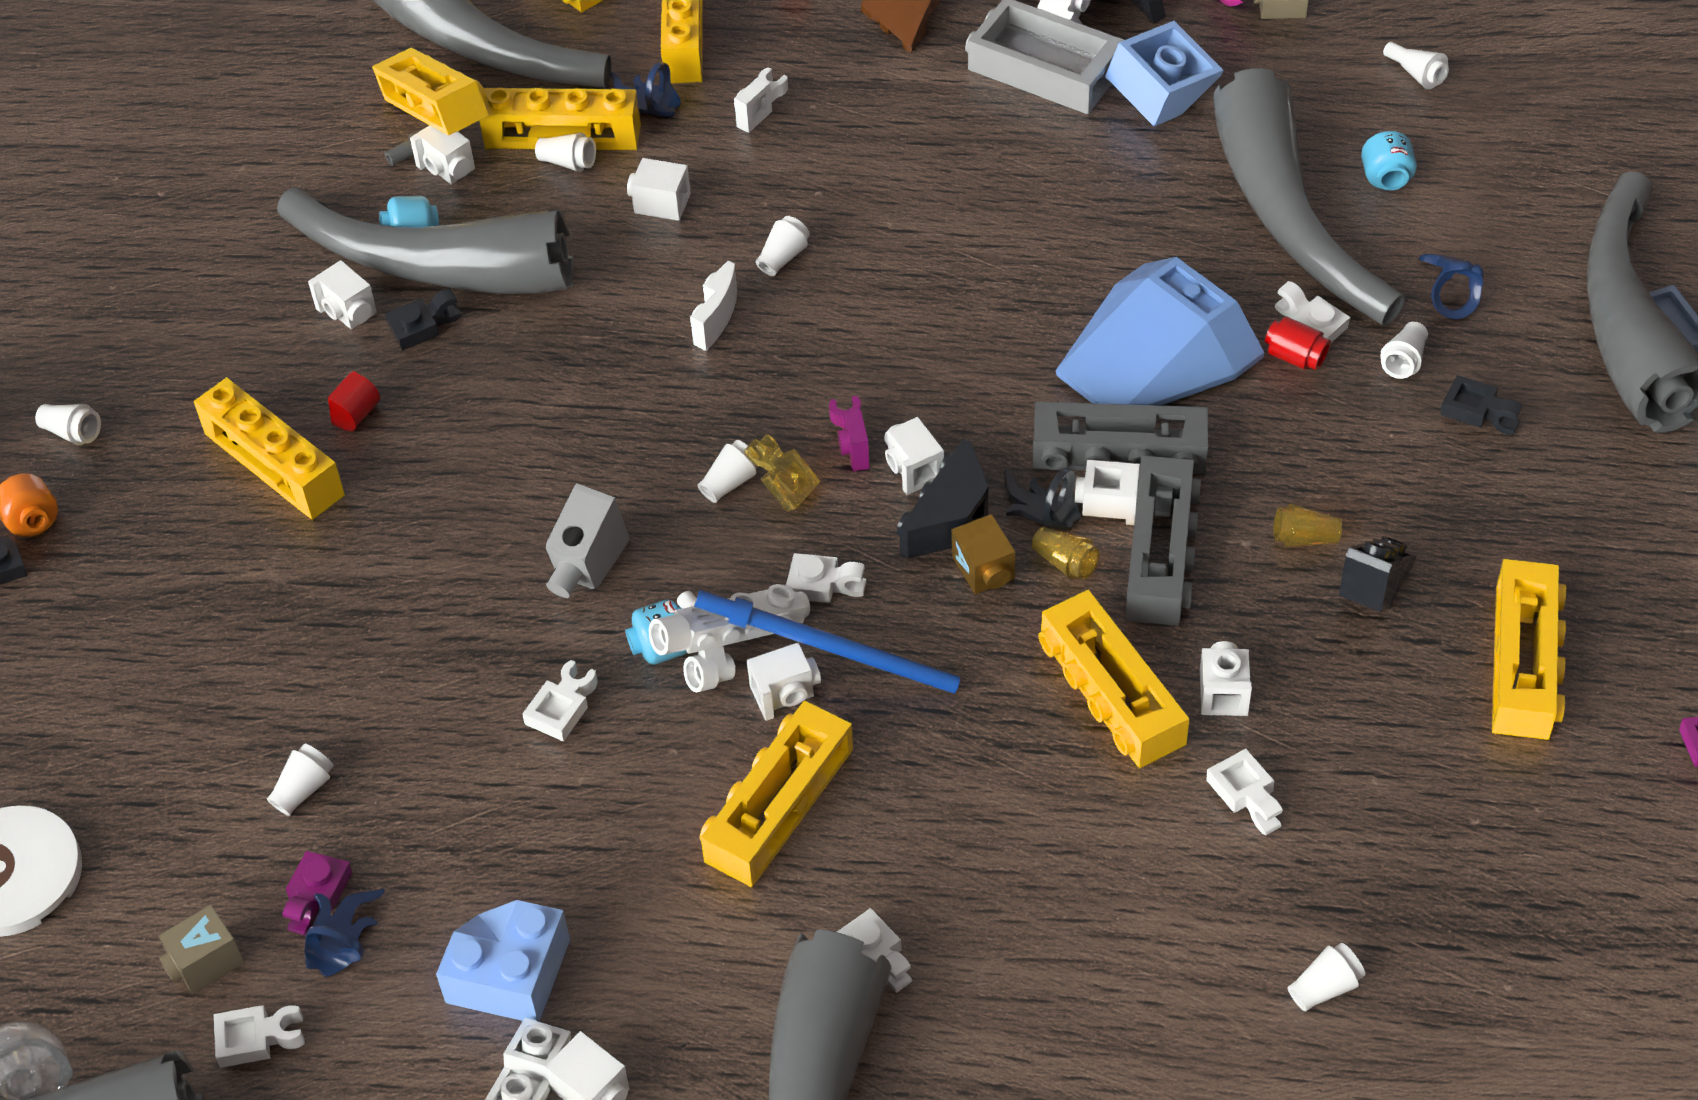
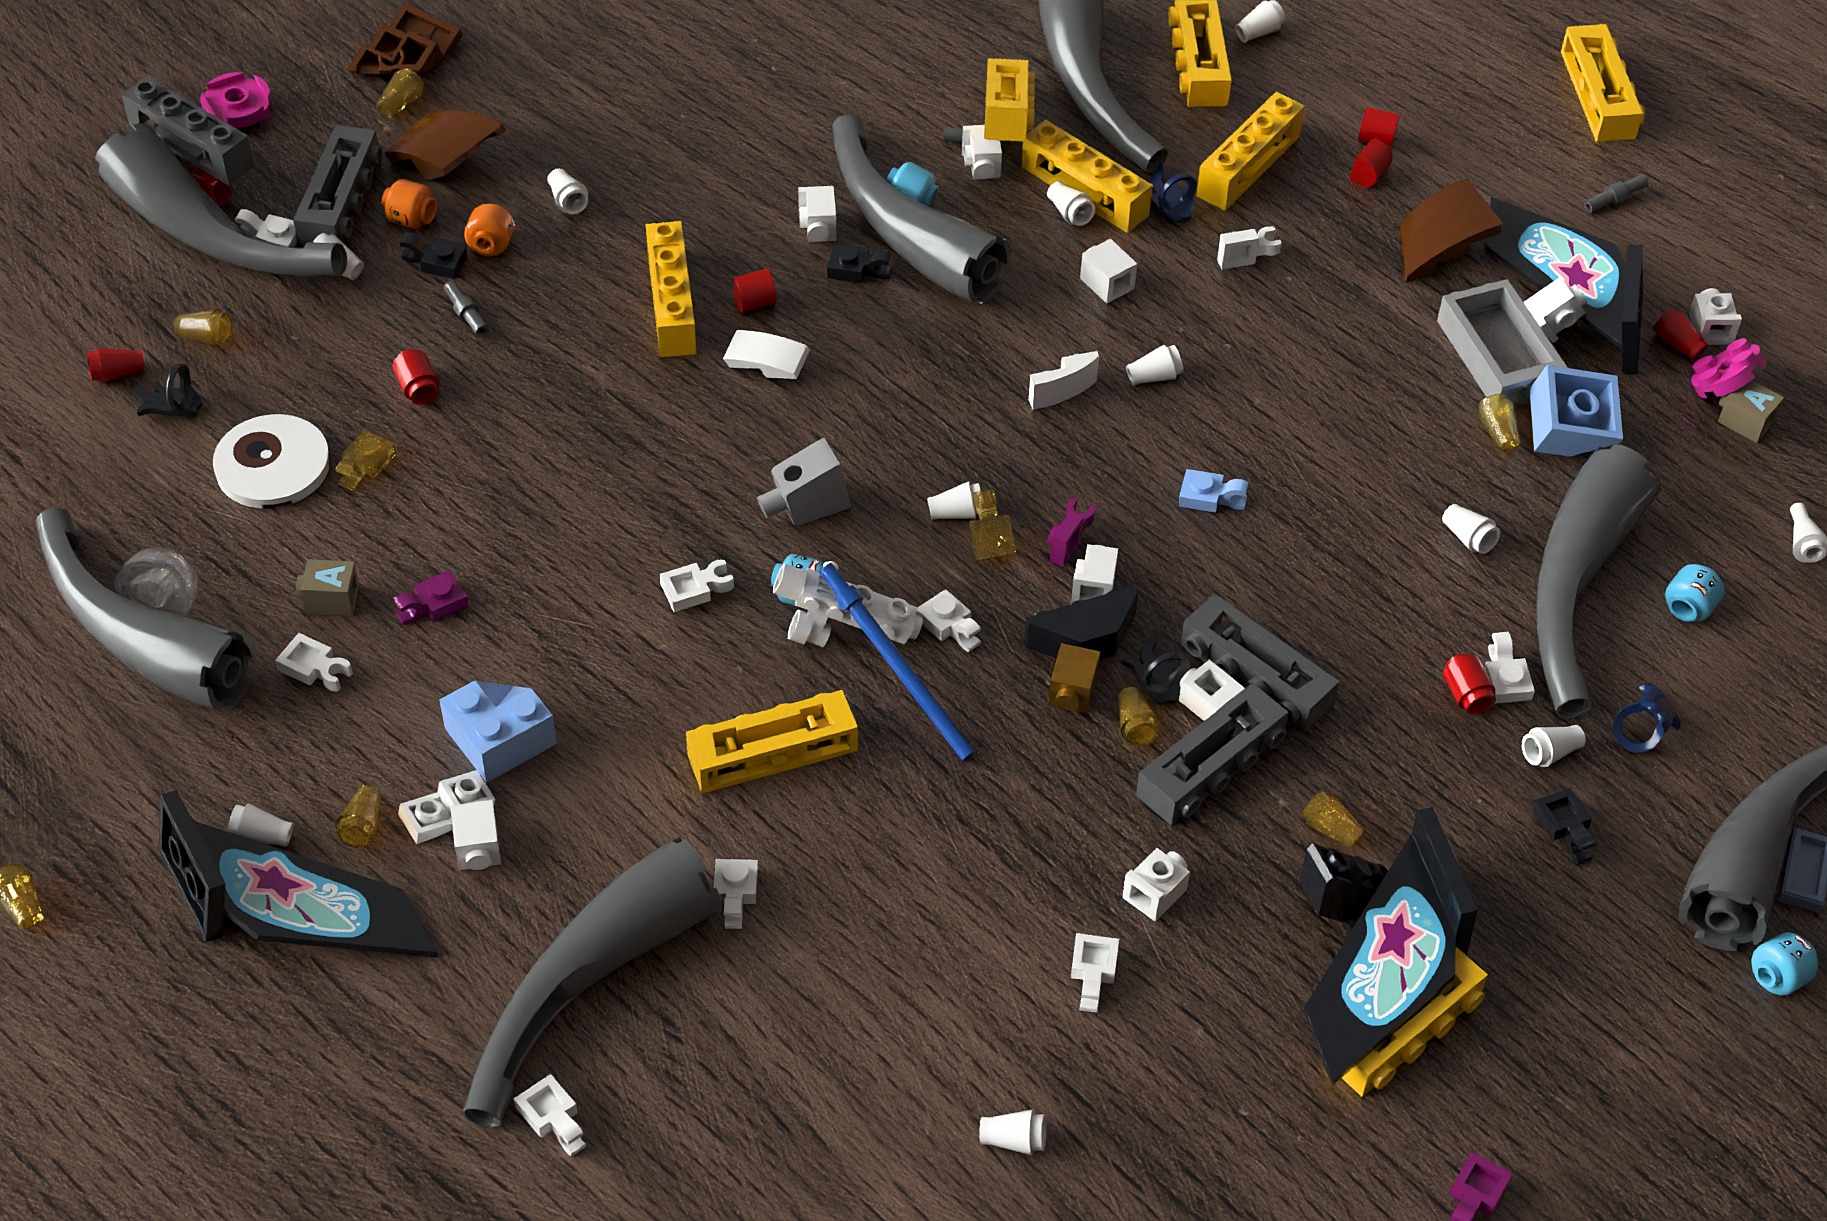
camera: 35 degrees right, 0 degrees up
white cone [267,744,334,816] -> none
dark blue piece [304,888,385,977] -> none
white brick [747,643,821,721] -> none
yellow brick [1039,589,1189,769] -> none
medium blue wedge [1056,257,1264,406] -> none
none -> clear yellow plate [336,430,397,490]
none -> red brick [392,349,440,405]
none -> dark grey bar [443,281,489,337]
none -> white slope [723,330,810,379]
none -> light blue plate [1179,469,1249,513]
none -> piece [1304,807,1478,1086]
none -> white cone [1442,504,1500,554]
none -> clear yellow cone [1478,394,1521,451]

